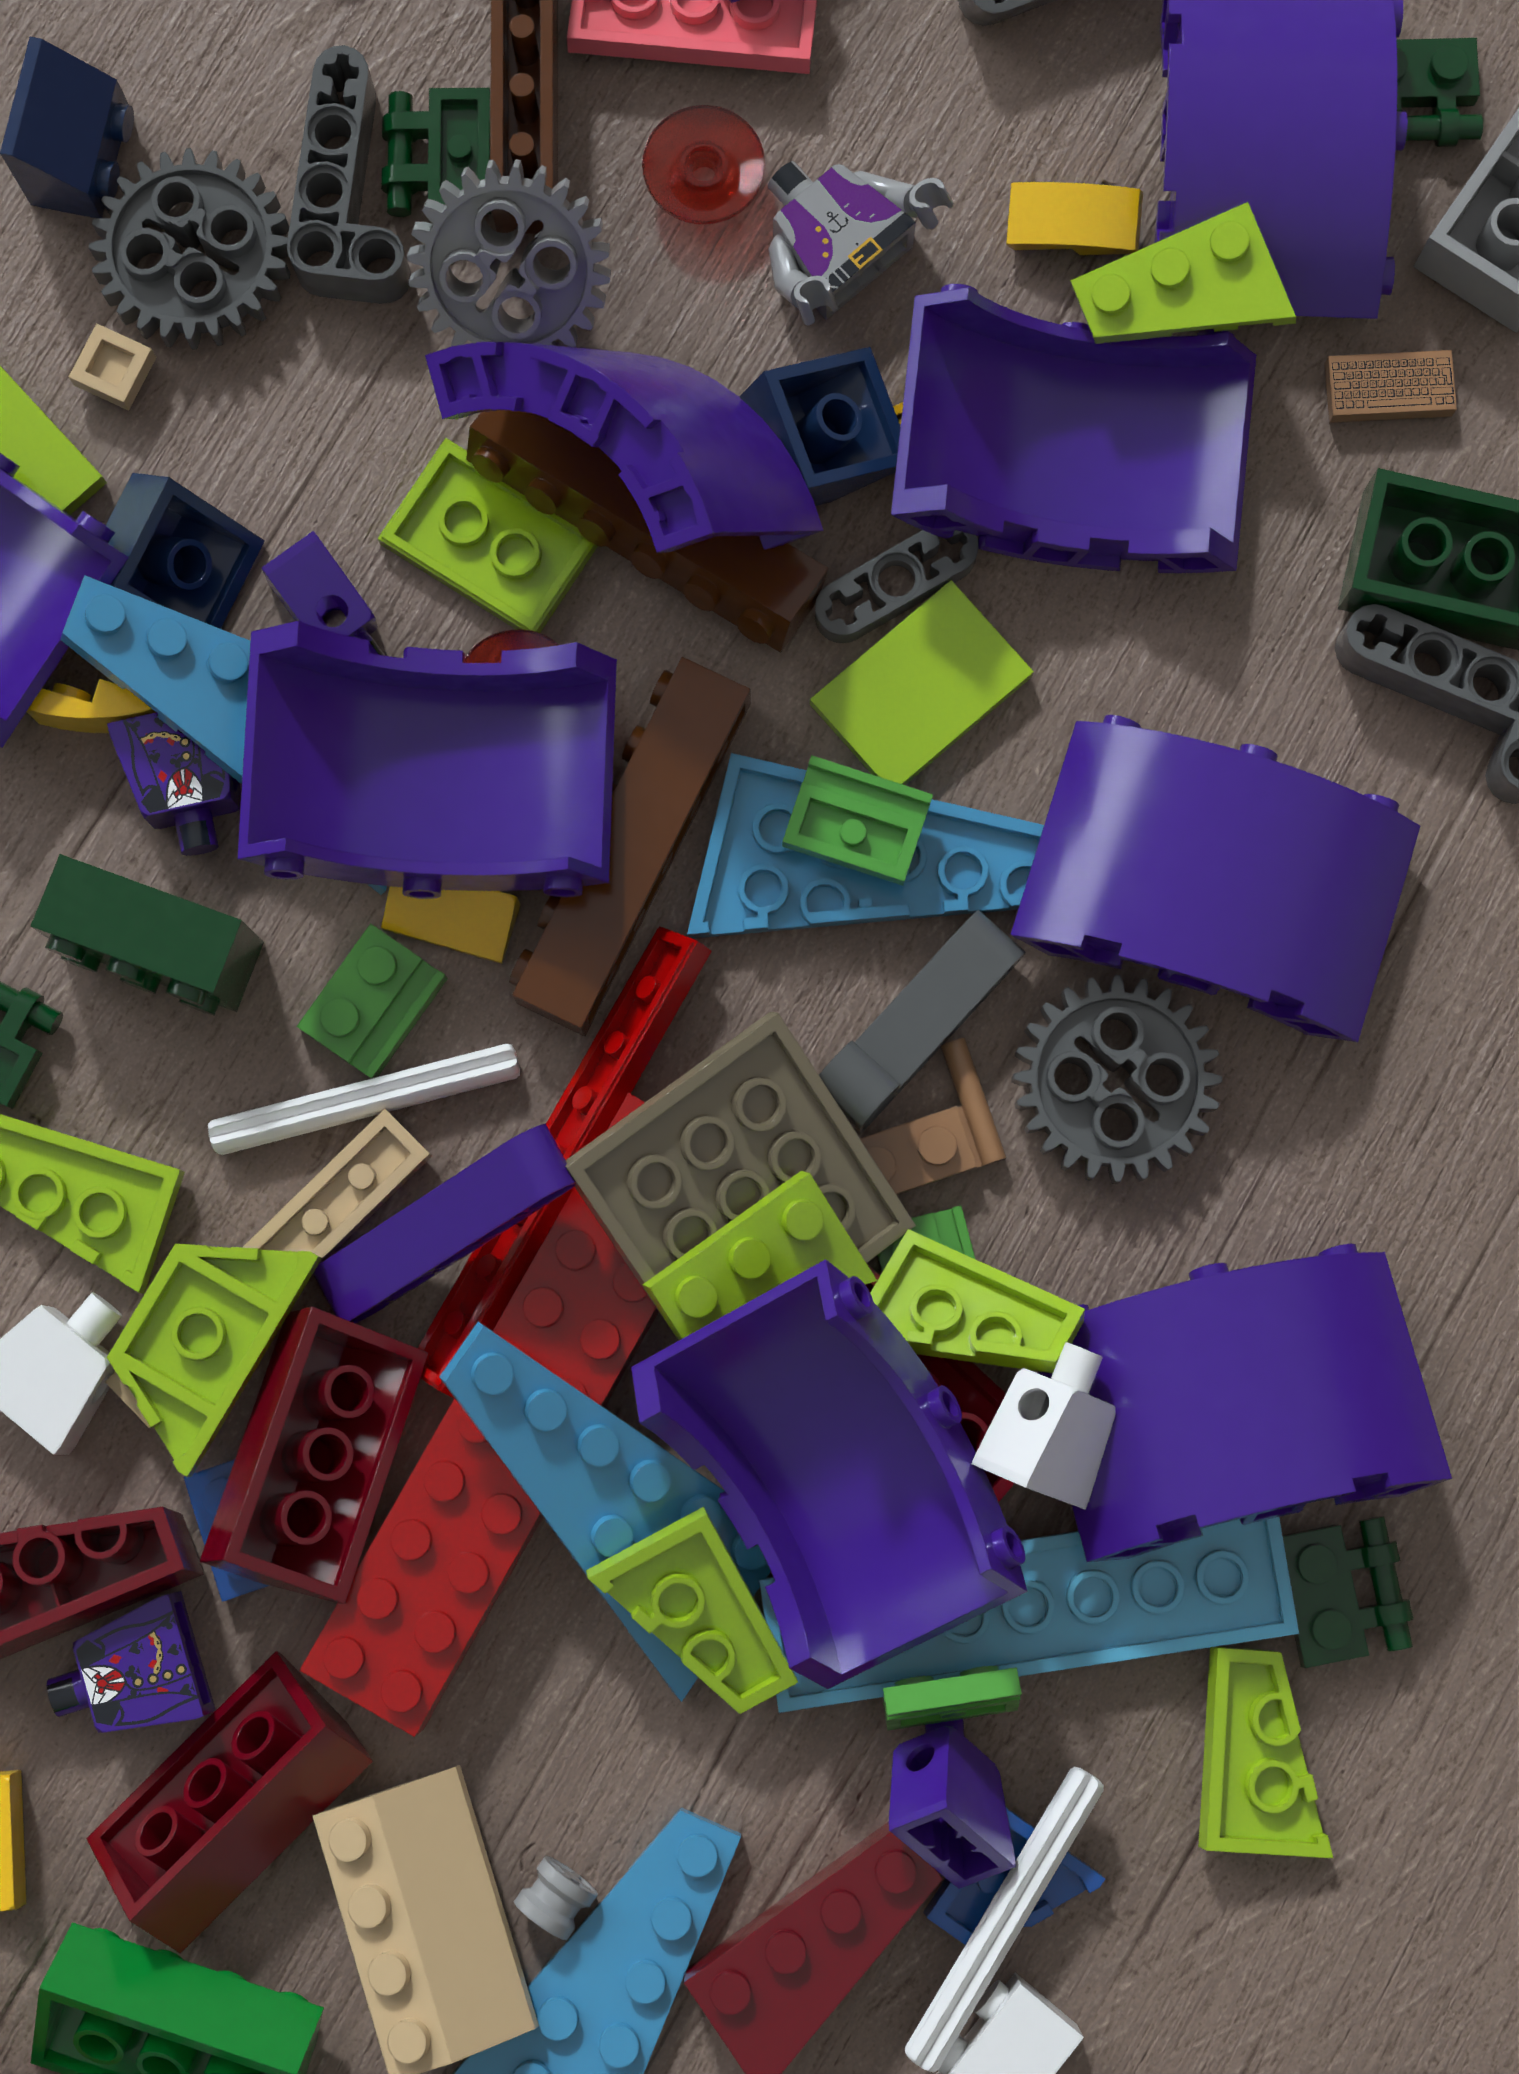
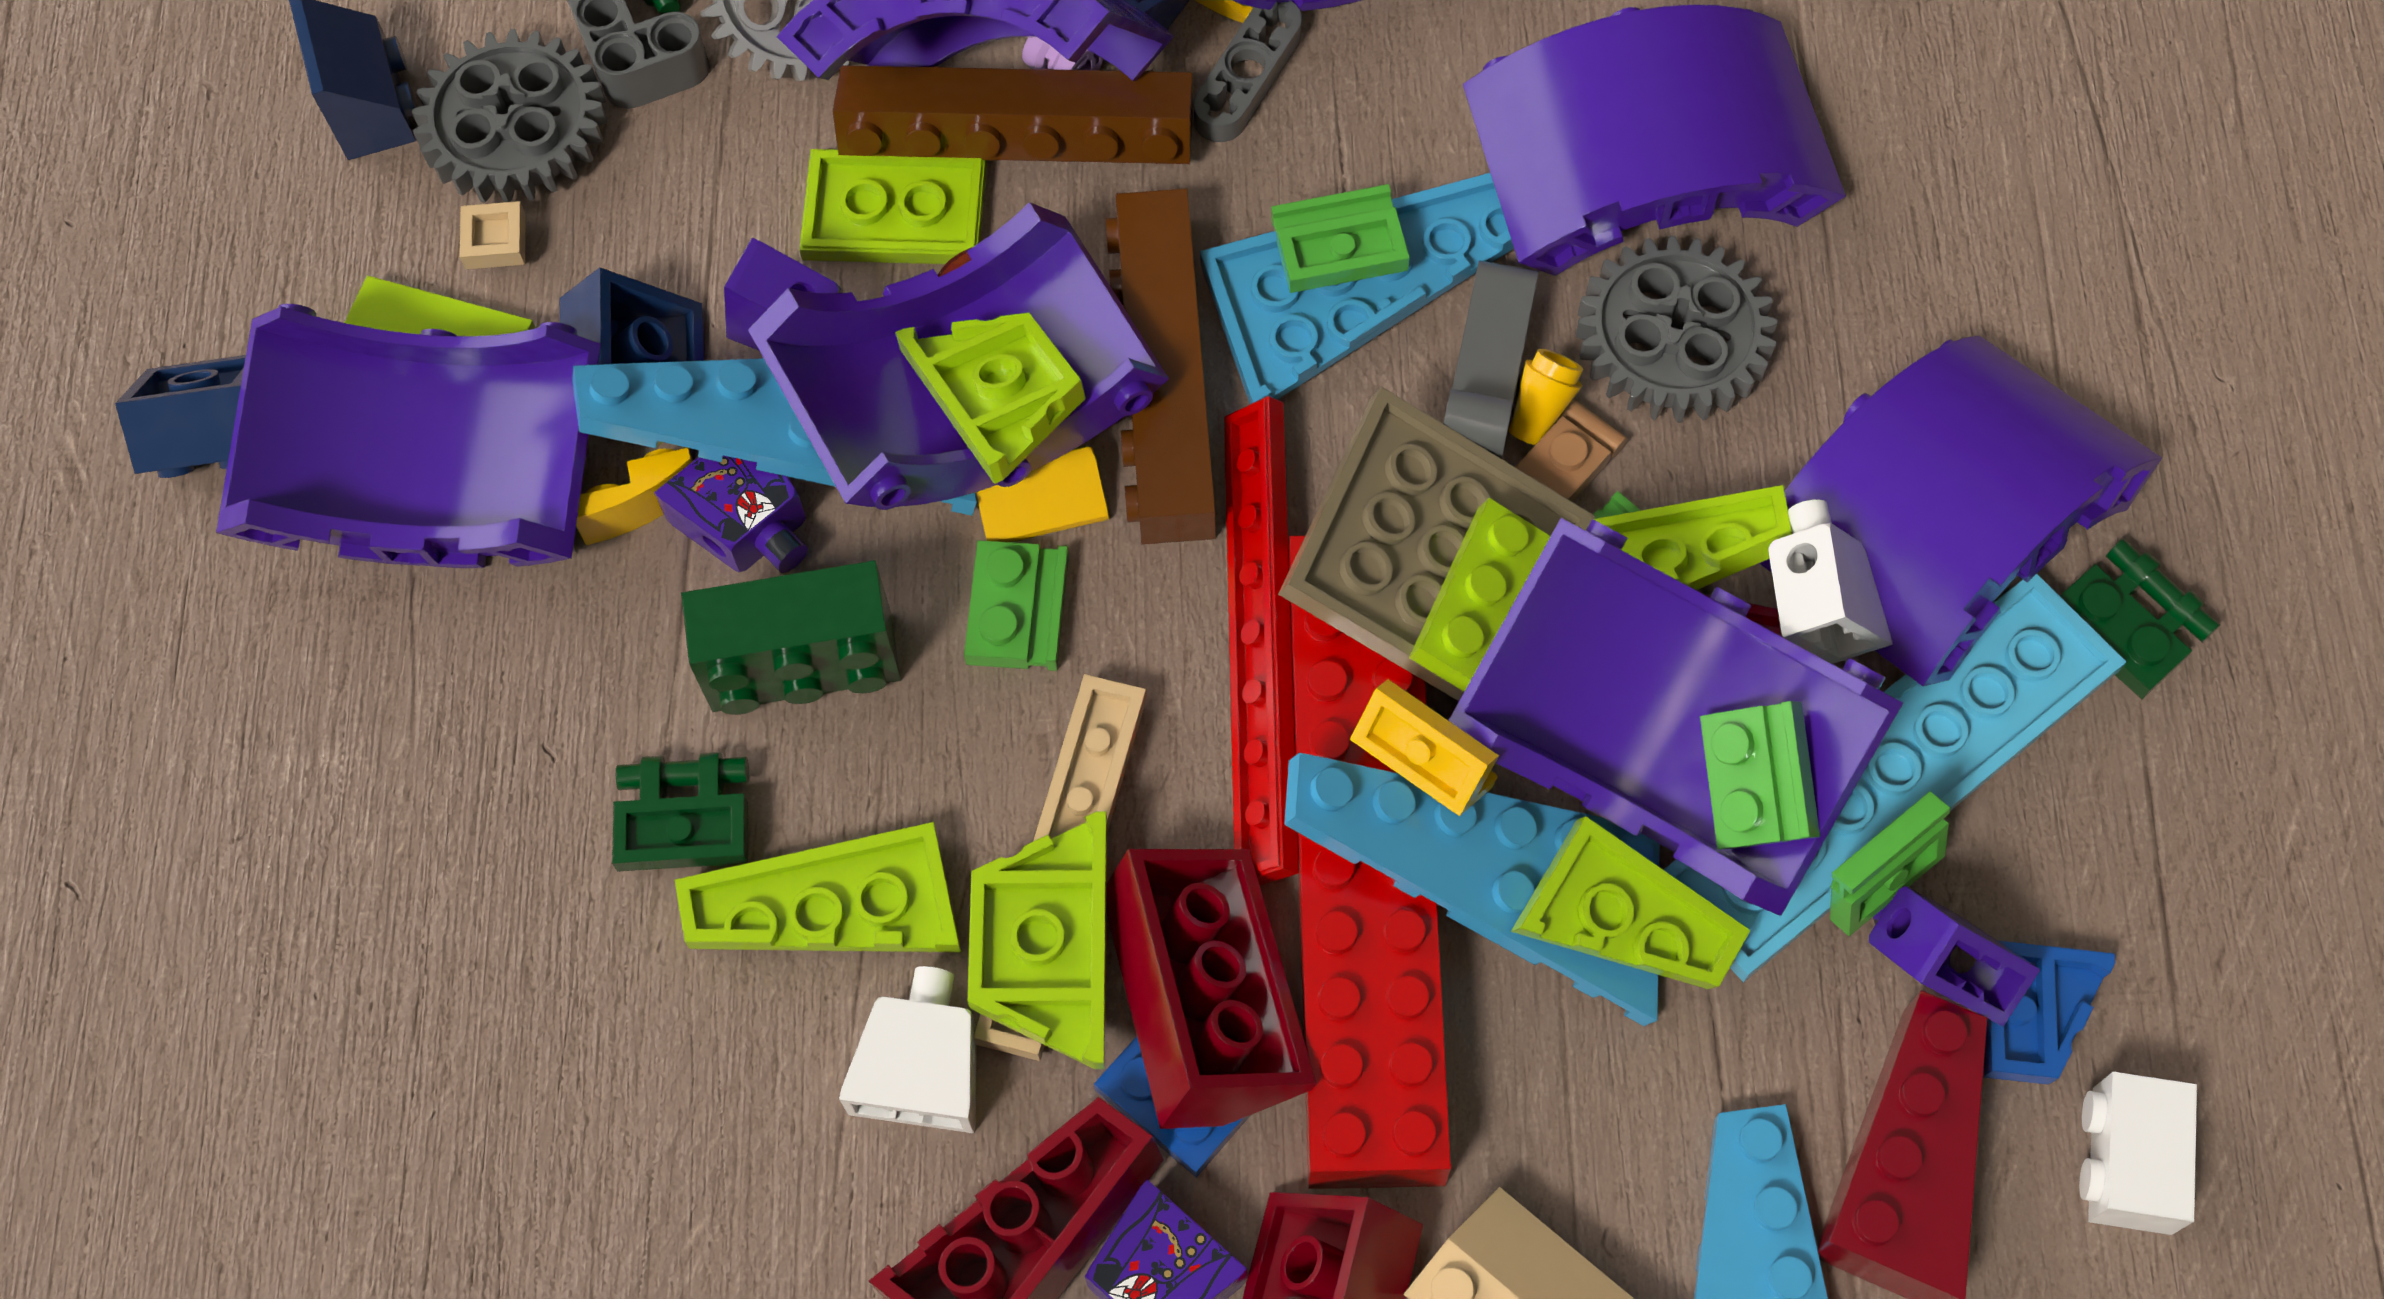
camera: 30 degrees left, 15 degrees down
white axle [208,1044,520,1155] -> none
dark purple beam [313,1124,576,1323] -> none
light grey wheel [514,1855,598,1940] -> none
lime tile [810,580,1034,785] -> none
white axle [905,1767,1104,2073] -> none
lime wing [1198,1646,1334,1859] -> none
none -> lime wing [895,313,1086,484]
none -> yellow panel [1350,679,1499,816]
none -> yellow cone [1508,349,1583,445]
none -> bright green plate [1700,701,1820,850]

